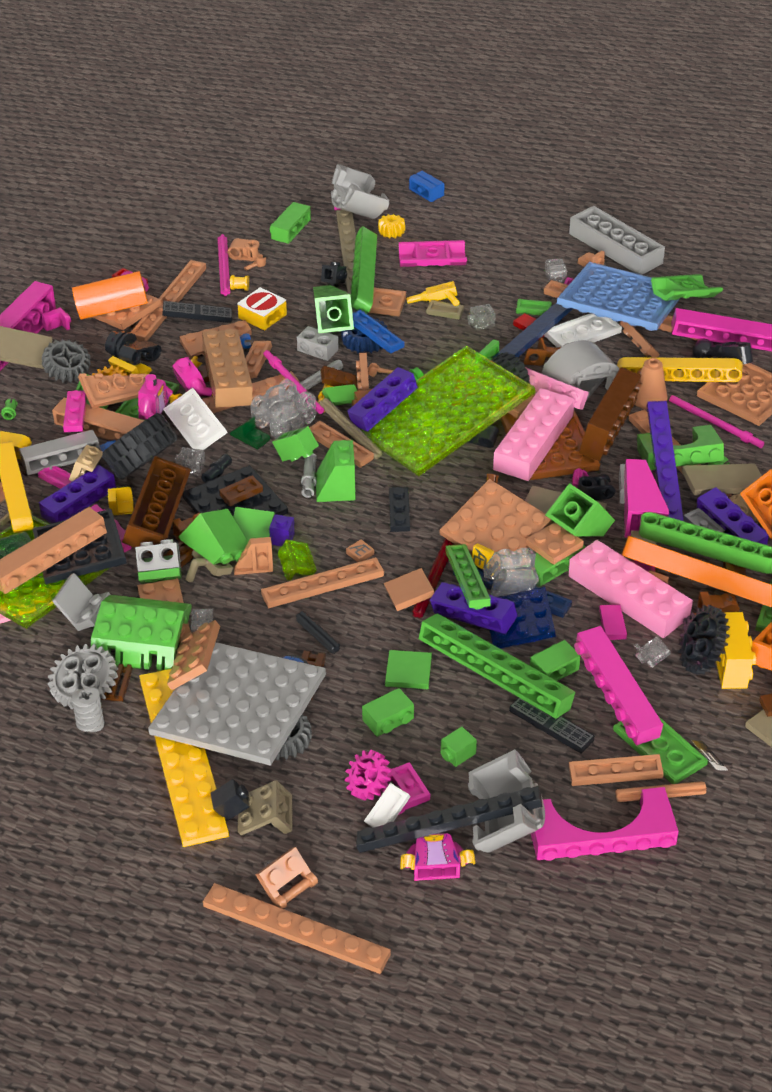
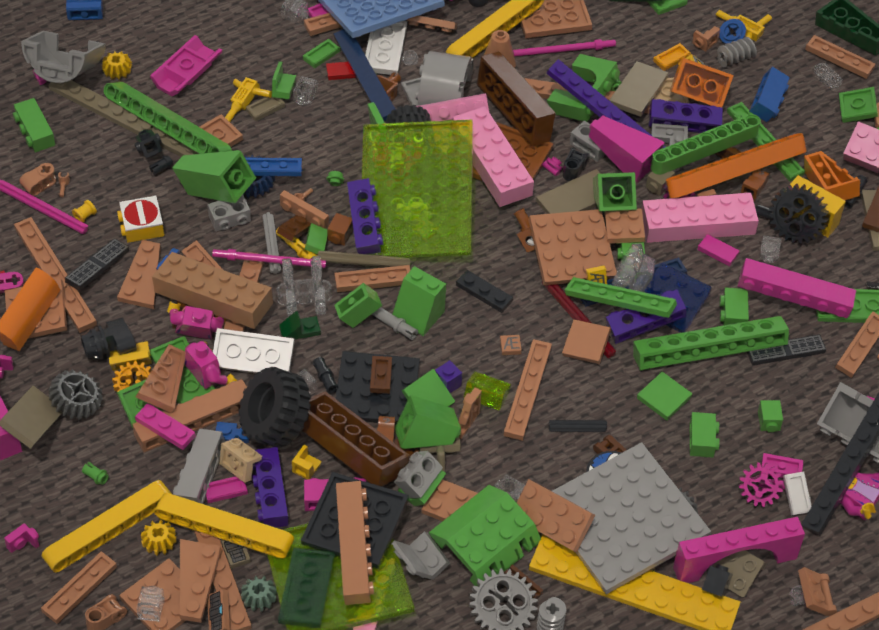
camera: 55 degrees left, 10 degrees up
none -> bright green panel [272,62,296,99]
none -> dark pink arch [673,517,805,583]

